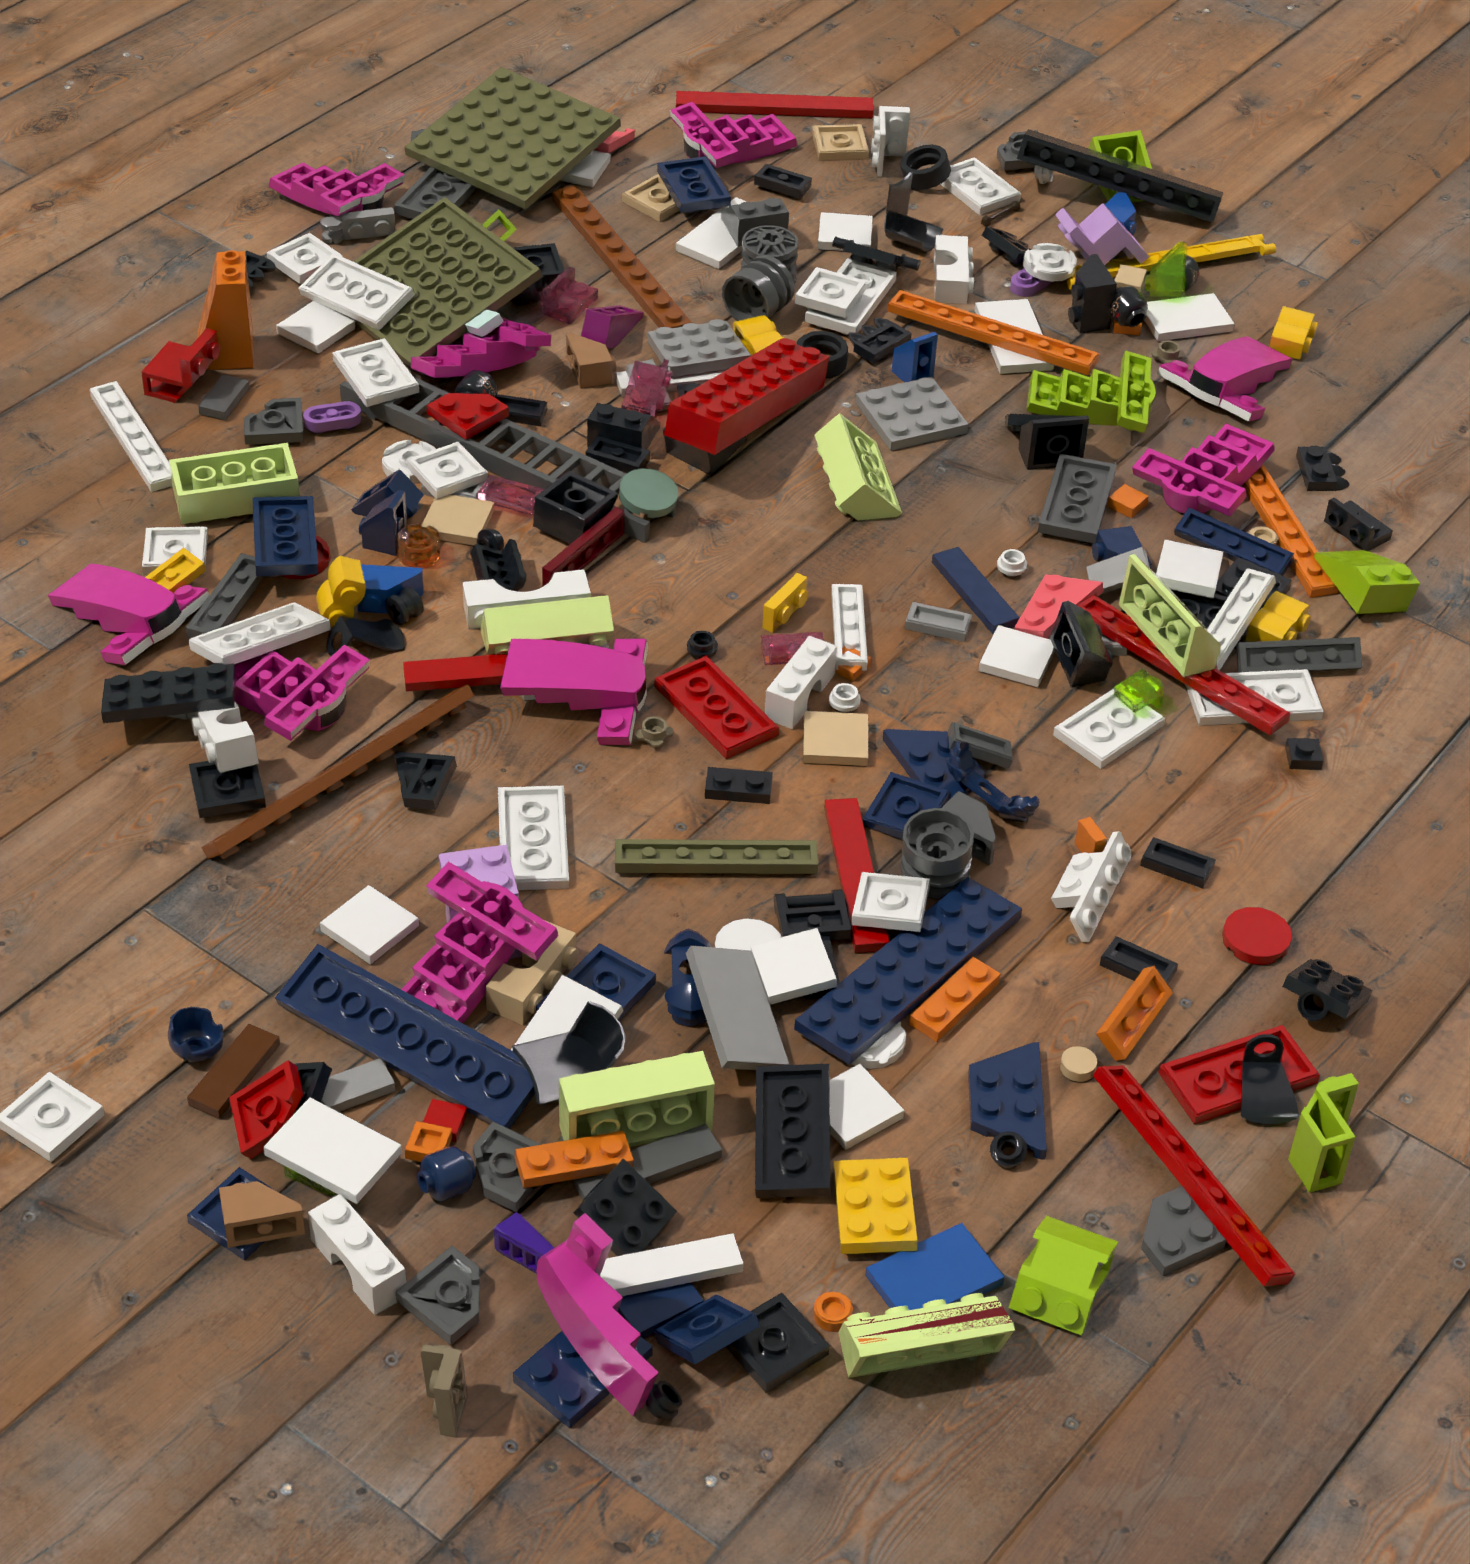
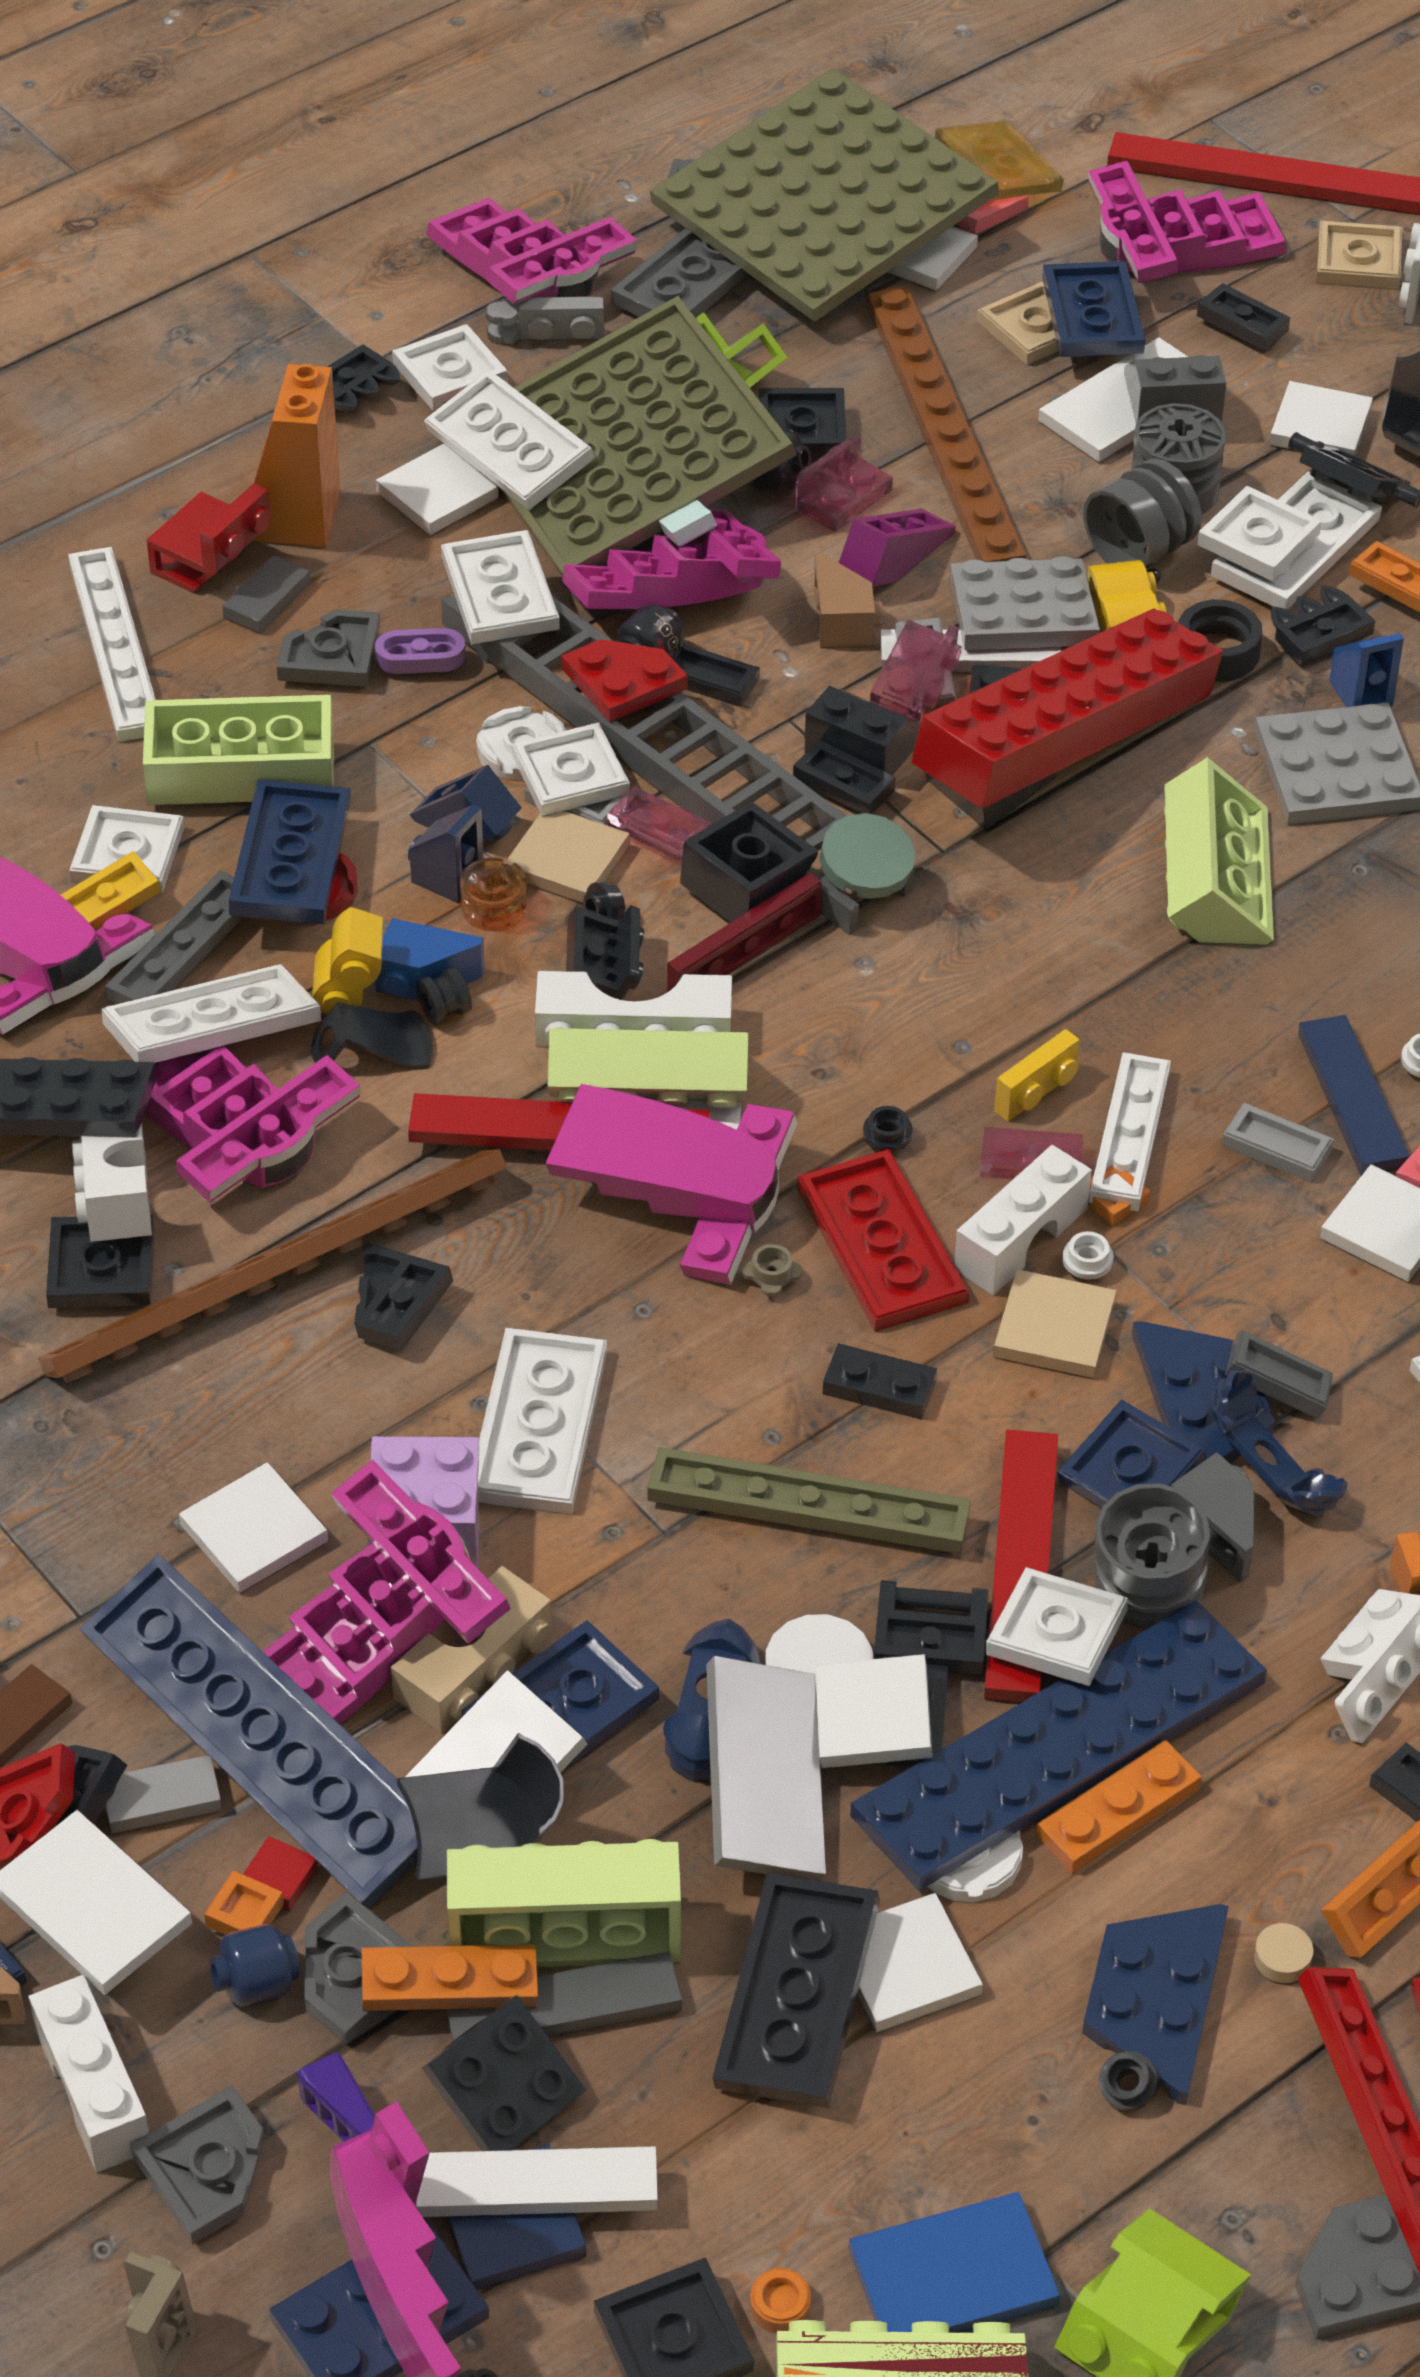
camera: 15 degrees right, 5 degrees up
dark blue tile [653,1295,760,1364] -> none
yellow plate [834,1158,917,1254] -> none
none -> clear yellow tile [934,120,1064,200]

